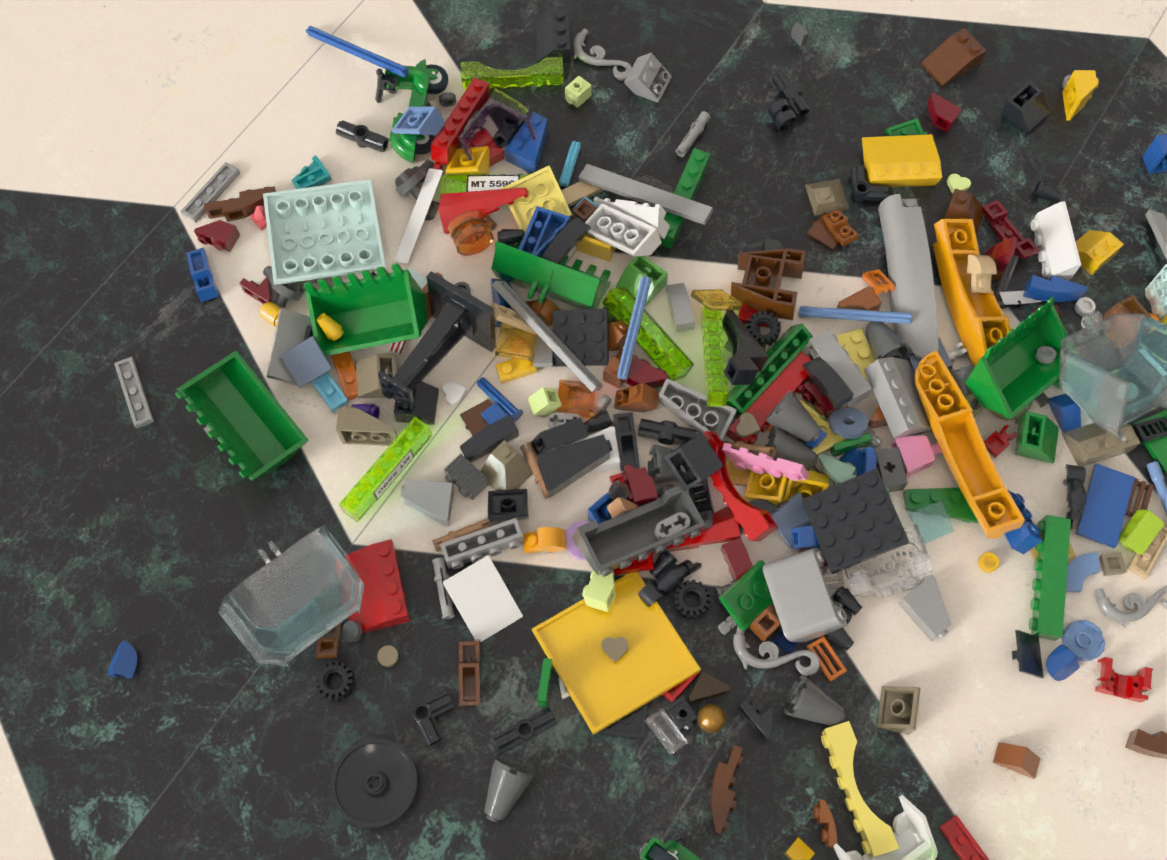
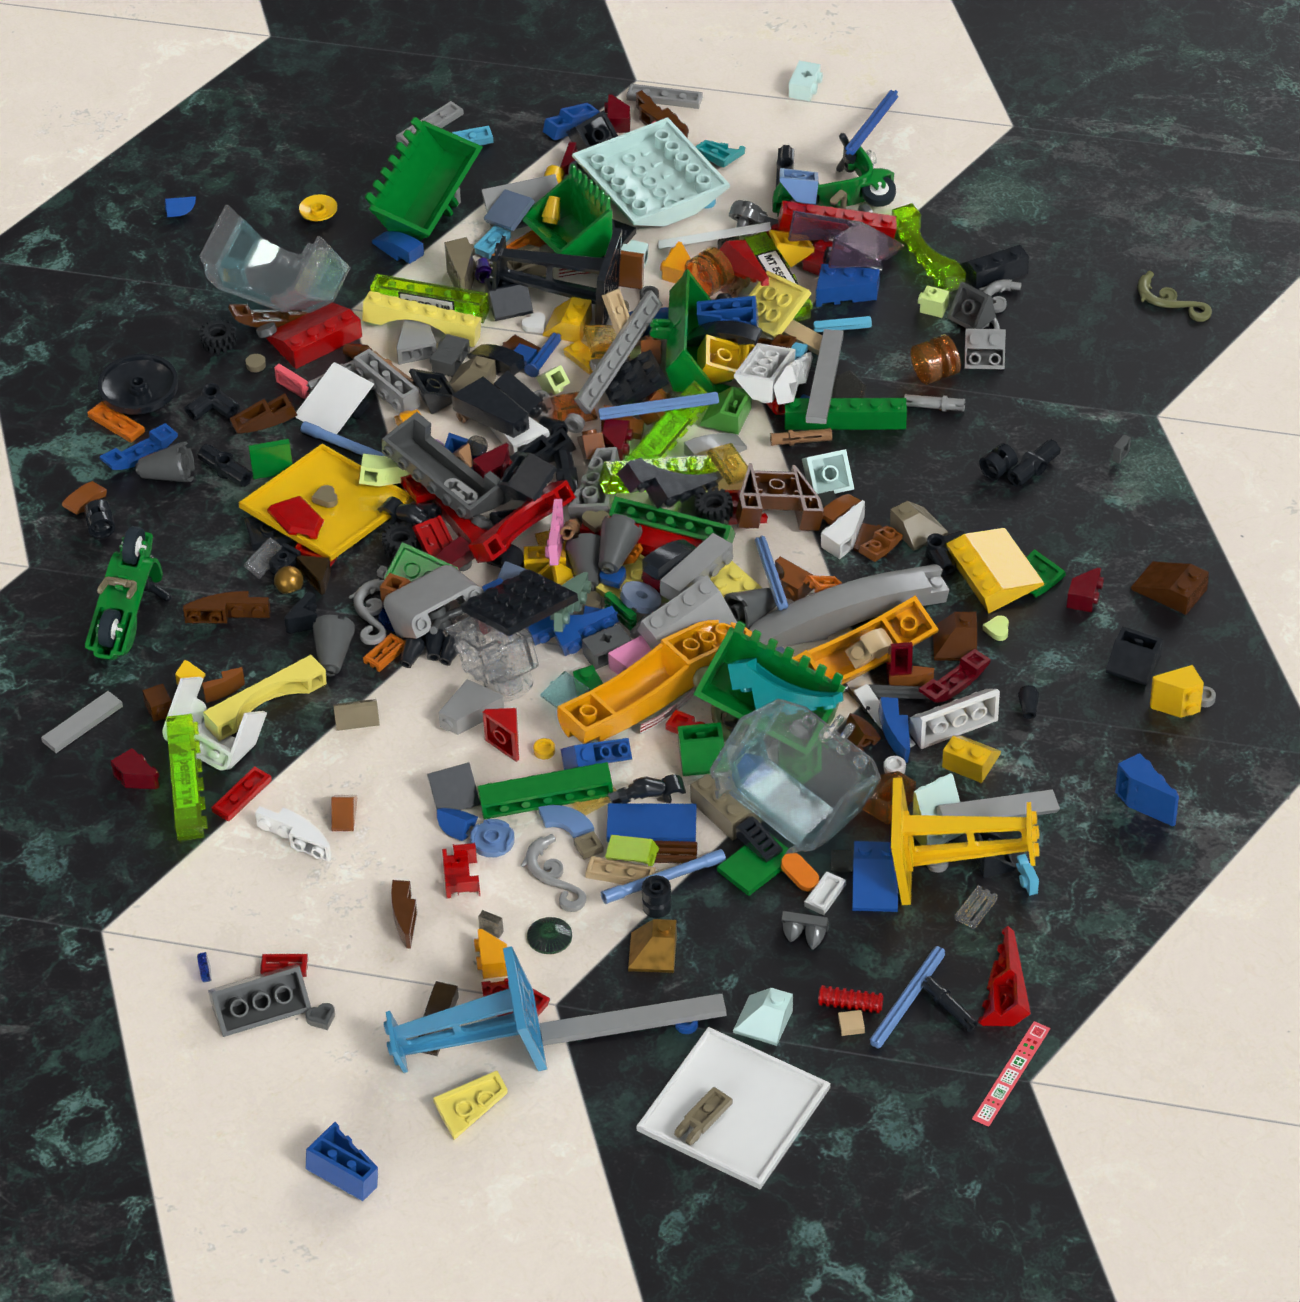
camera: 70 degrees right, 20 degrees down
none -> orange tile [87,401,145,443]
none -> blue slope [100,423,178,470]
none -> white slope [255,806,332,862]
none -> red tile [267,496,324,539]
none -> coral tile [274,364,309,399]
none -> yellow dish [299,194,337,221]
none -> medium blue piece [300,421,385,456]
none -> reddish brown cone [343,343,373,359]
none -> light yellow arch [362,291,481,347]
none -> blue slope [372,231,424,264]
none -> red plate [412,515,453,557]
none -> medium azure plate [452,125,494,145]
none -> red slope [483,708,519,762]
none -> yellow slope [543,297,592,342]
none -> black slope [566,110,618,151]
none -> light orange slope [660,241,691,284]
none -> yellow slope [697,334,743,384]
none -> teal arch [728,658,844,716]
none -> medium nougat pin [770,428,832,446]
none -> light aqua brick [789,60,823,101]
none -> light aqua slope [802,449,854,494]
none -> white slope [821,500,865,559]
none -> dark orange slope [822,494,861,525]
none -> clear orange wheel [910,334,961,385]
none -> dark grey slope [947,282,996,329]

